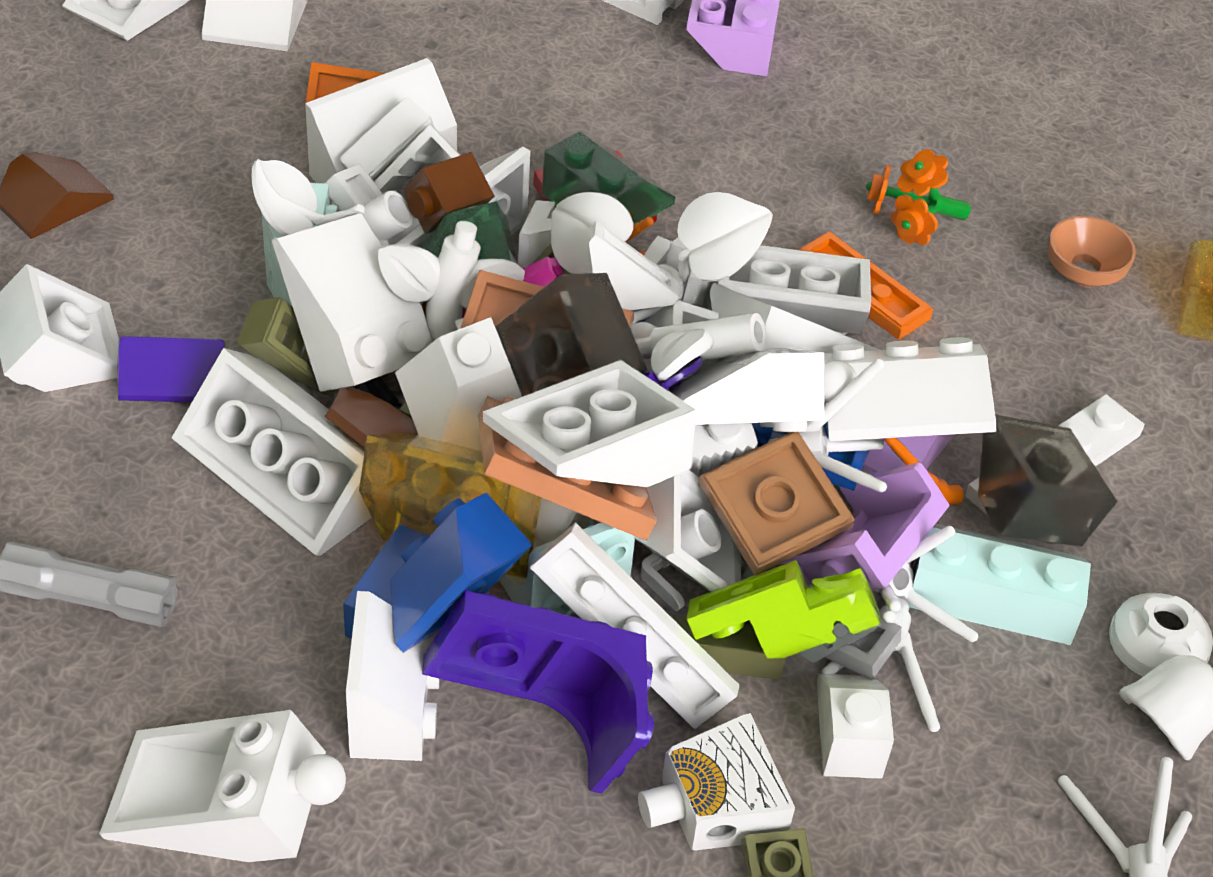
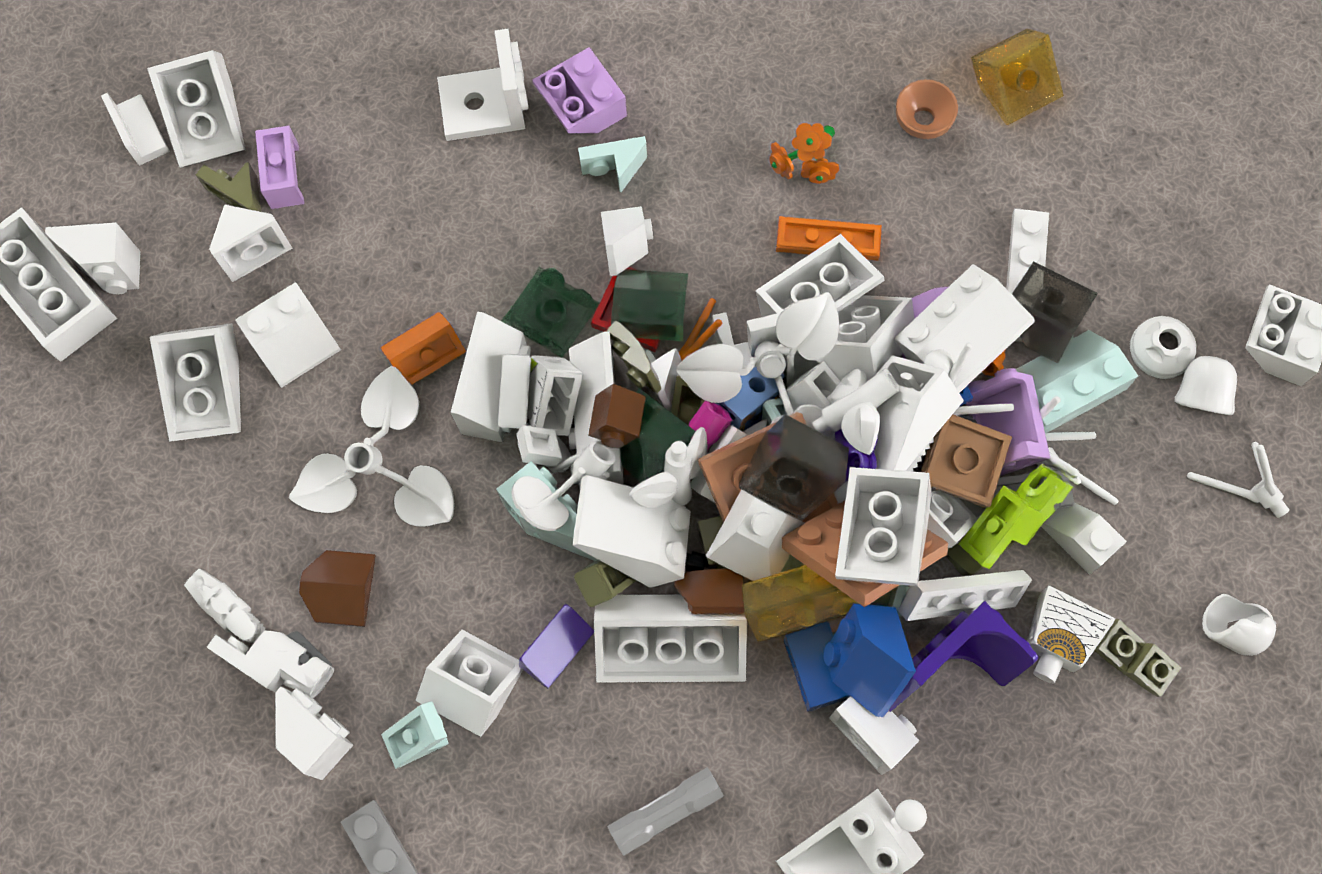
camera: 35 degrees left, 25 degrees up
white slope [589,221,680,311] -> none
none -> white plant [289,366,455,527]
none -> clear green slope [501,266,600,358]
none -> light aqua slope [578,136,647,192]
none -> white slope [601,206,653,276]
none -> slope [606,321,662,394]

